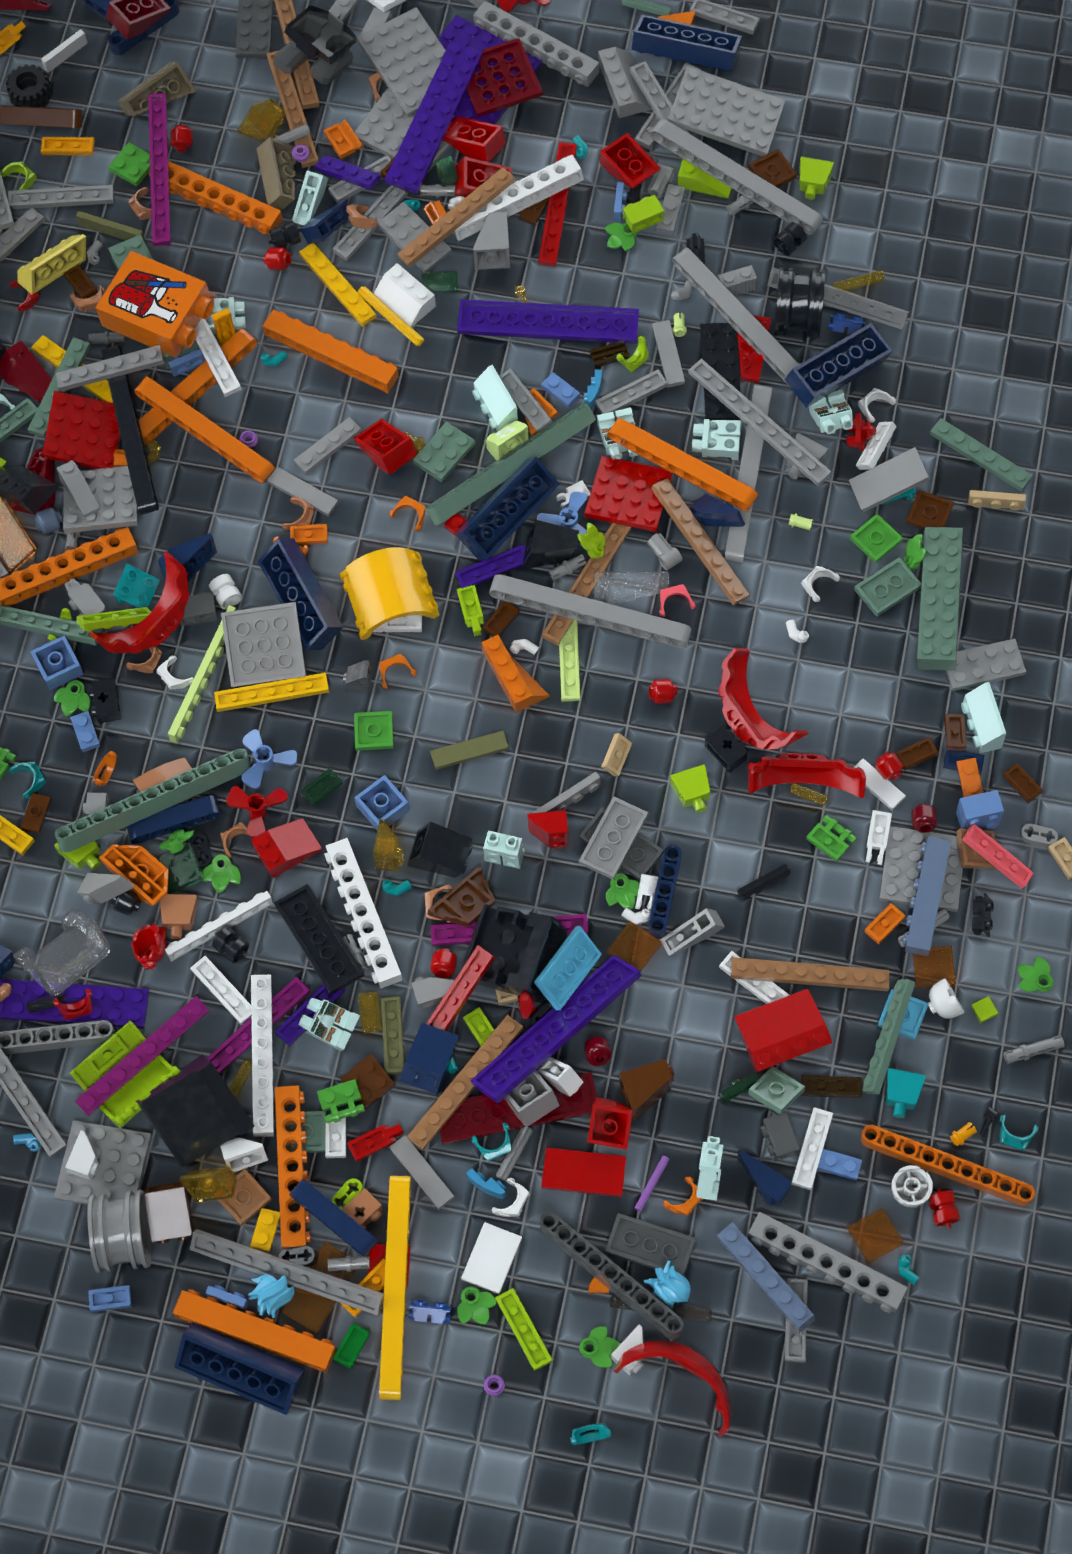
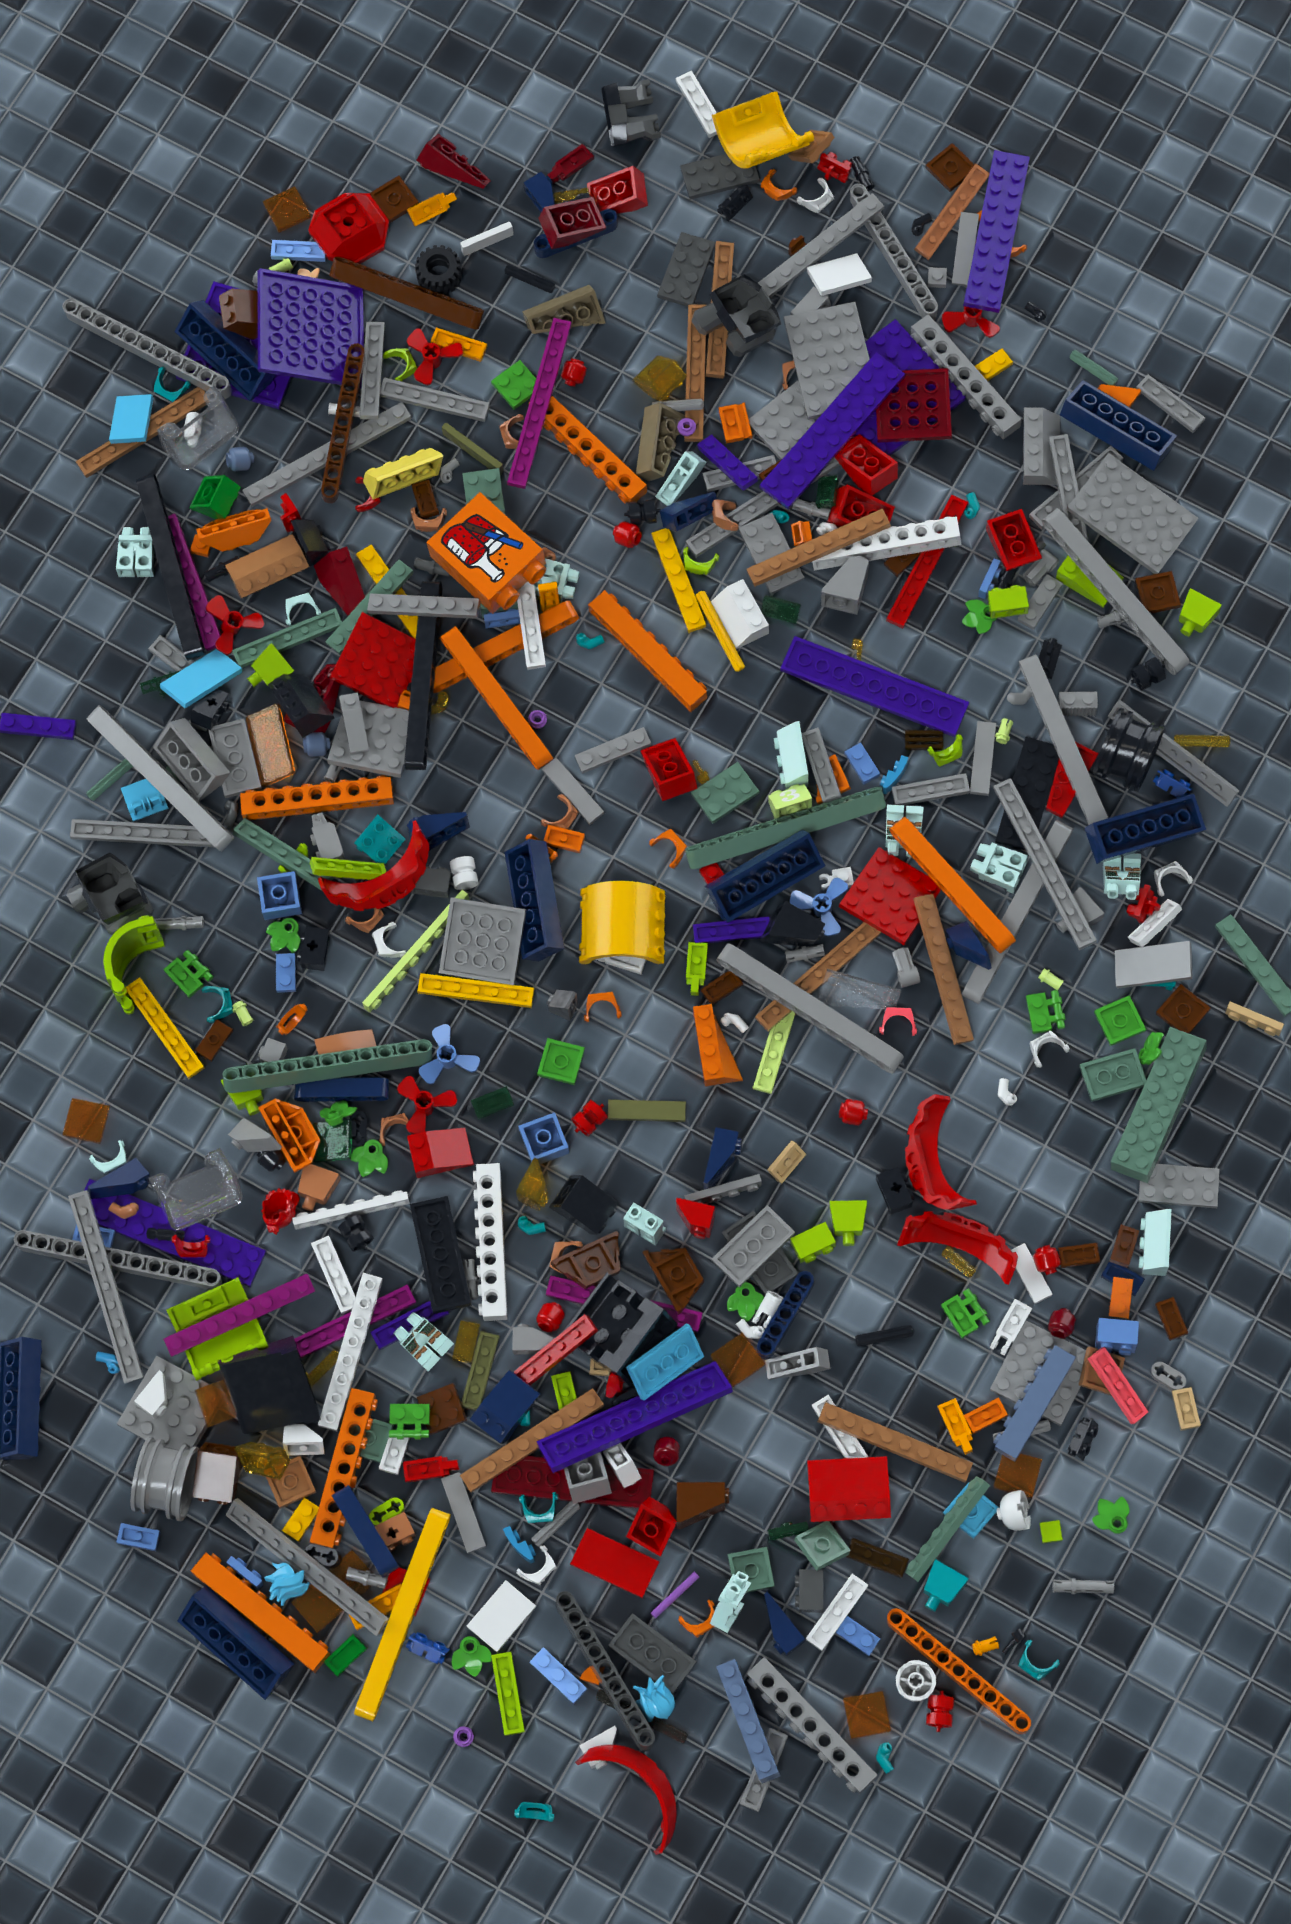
camera: 20 degrees right, 5 degrees up
lime plate [577,523,605,559] -> none
bright green plate [579,1326,621,1368] -> none
none -> clear orange tile [195,1379,237,1427]
none -> yellowish green pin [232,1001,254,1026]
none -> red piece [407,329,463,385]
none -> black axle [504,264,555,293]
none -> light blue plate [530,1647,587,1704]
none -> red wheel [571,1100,608,1137]
none -> reddish brown wing [643,1248,704,1315]
none -> lime helmet [683,547,719,575]
none -> dark blue slope [703,1127,742,1190]
none -> sand green plate [728,1547,775,1593]
none -> lime hinge [790,1222,836,1263]
none -> light orange hinge [937,1398,973,1455]
none -> yellow plate [975,348,1013,381]
none -> bright green plate [1026,990,1066,1034]

